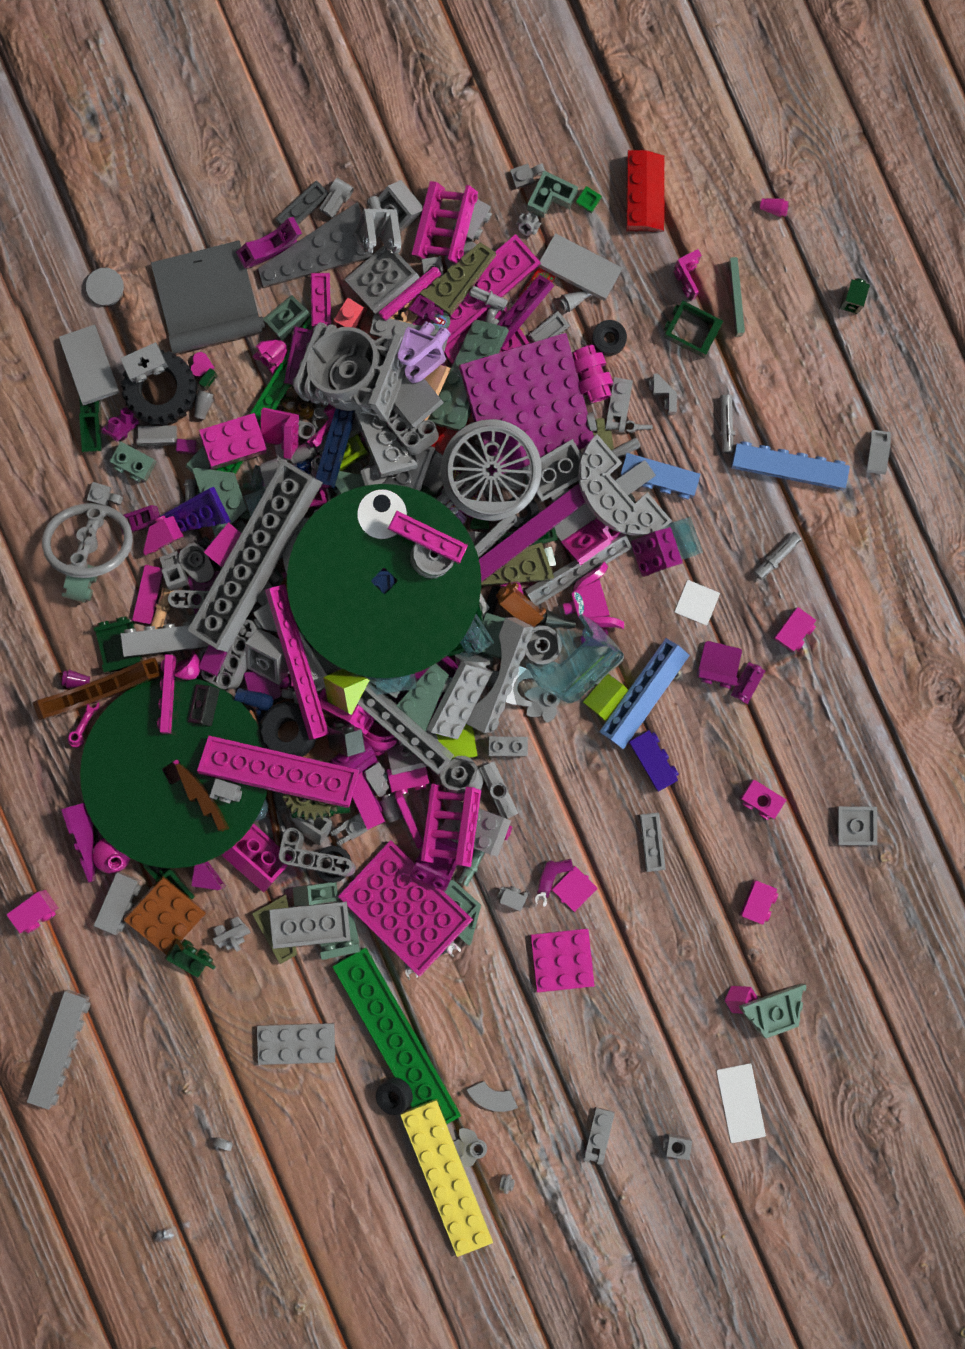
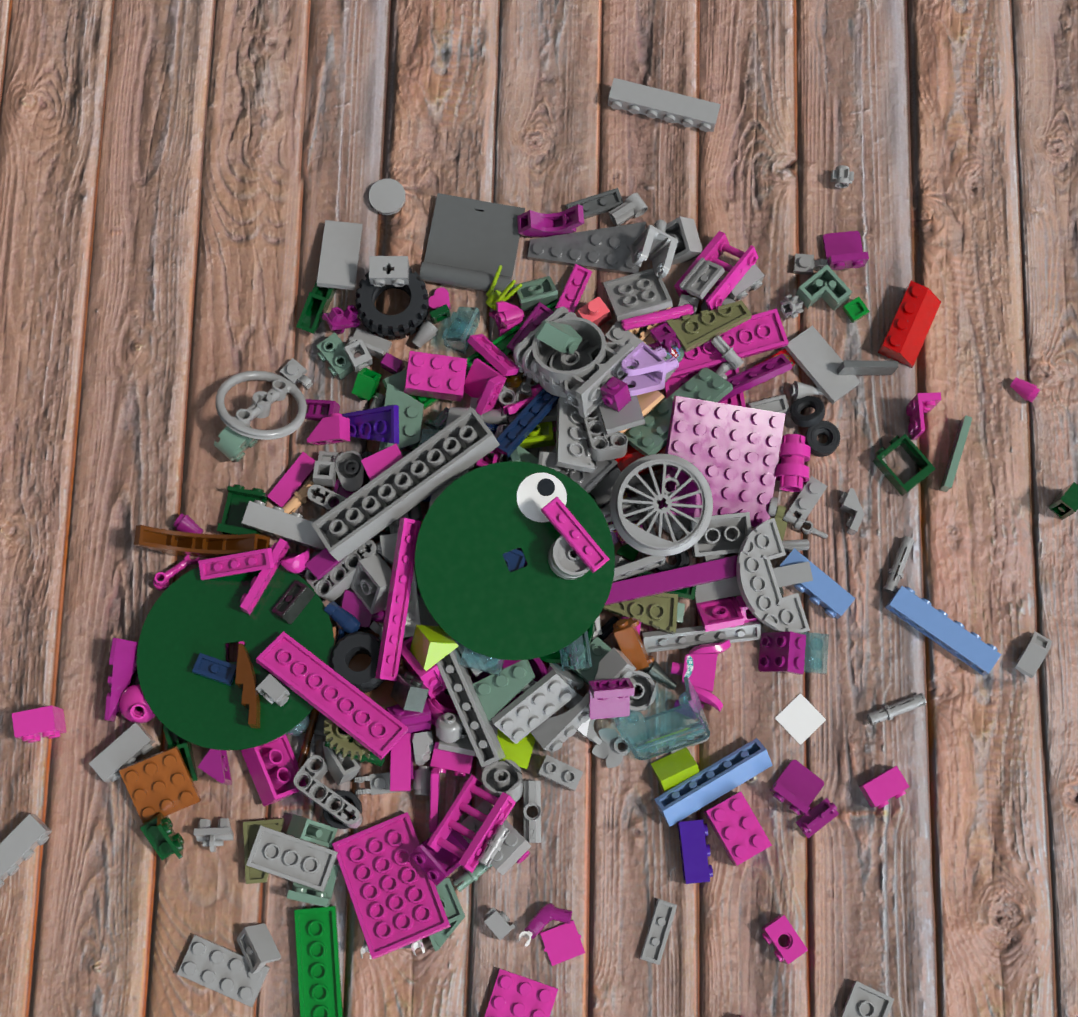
camera: 20 degrees right, 10 degrees down
none -> dark blue plate [192,653,237,686]
none -> dark pink plate [198,548,274,580]
none -> light grey panel [236,923,281,974]
none -> light grey brick [344,339,372,372]
none -> green brick [352,368,381,401]
none -> light grey head [436,713,462,743]
none -> clear light blue slope [442,307,480,354]
none -> dark pink plate [467,334,520,377]
none -> light grey pin [477,824,510,867]
none -> lime plant [486,265,522,310]
none -> sand green slope [535,320,583,354]
none -> bracket [589,678,635,720]
none -> magenta brick [600,377,631,412]
none -> light grey brick [608,78,721,132]
none -> light grey plate [679,257,725,299]
none -> dark pink brick [704,791,772,866]
none -> black tyre [790,396,825,427]
none -> magenta bracket [823,231,869,270]
none -> light grey gear [830,165,854,188]
none -> dark grey tile [837,360,898,375]

